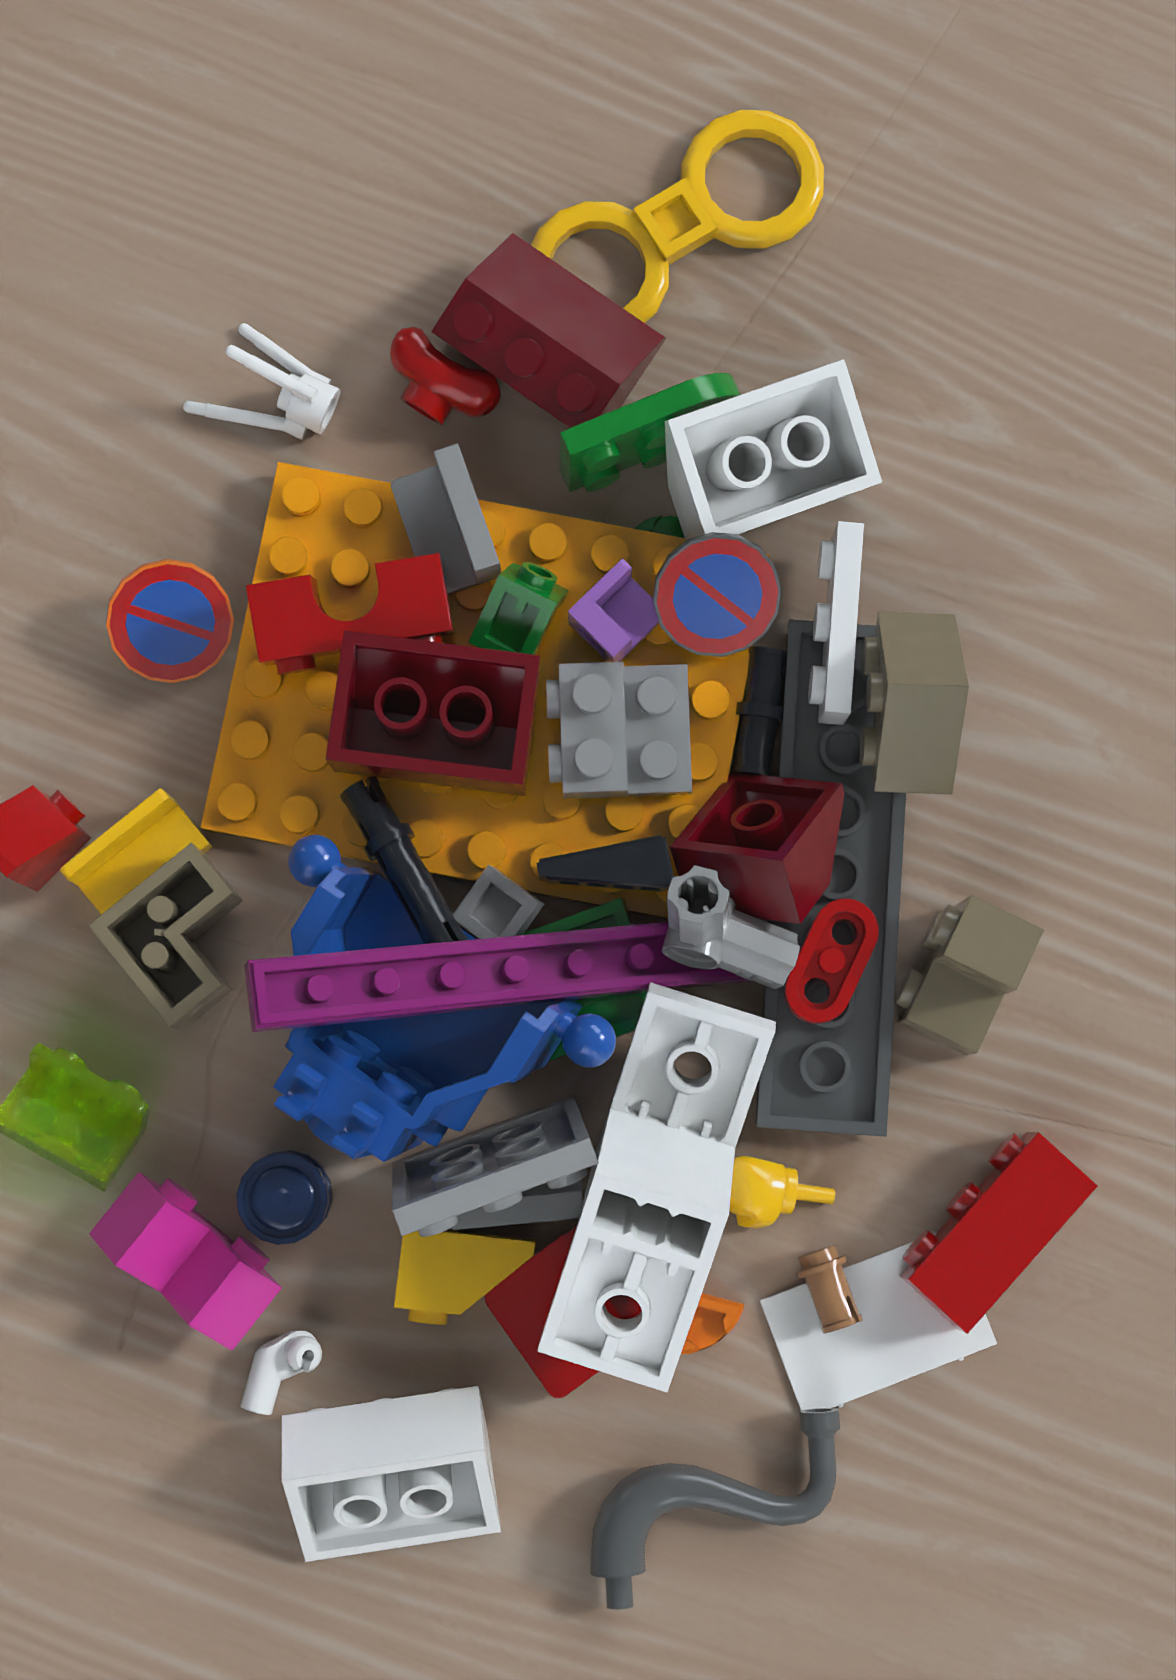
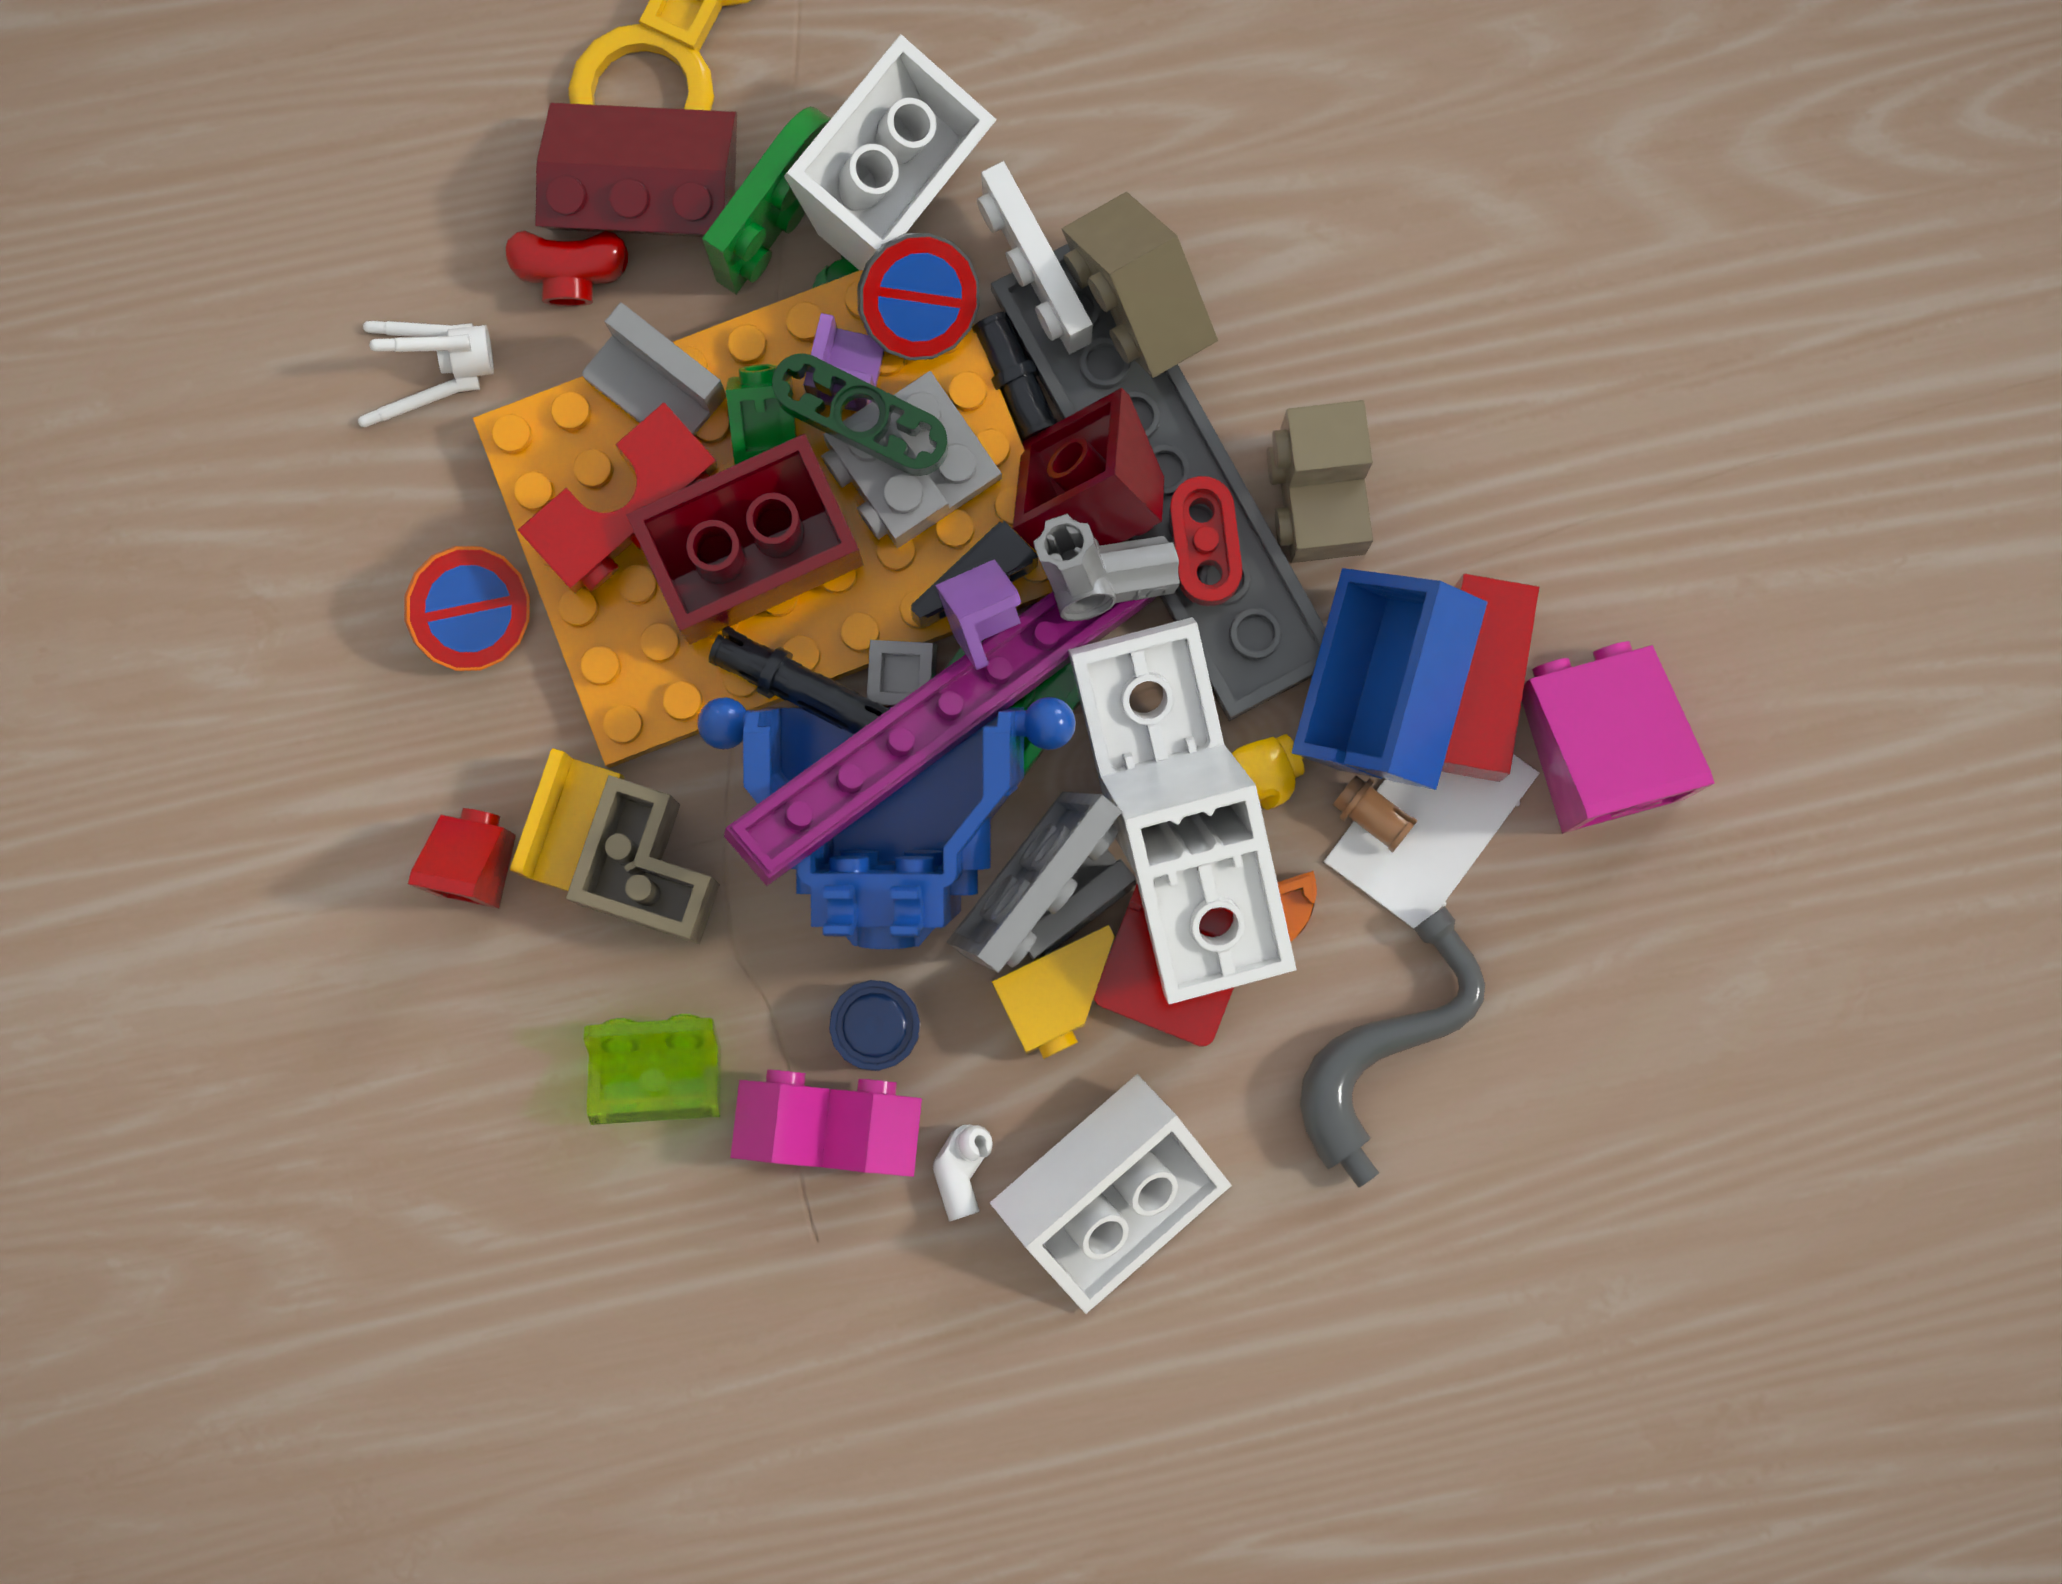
camera: 30 degrees left, 0 degrees up
none -> dark green beam [772,354,948,476]
none -> medium lavender panel [935,559,1021,670]
none -> blue piece [1291,568,1488,790]
none -> dark pink slope [1522,641,1715,834]

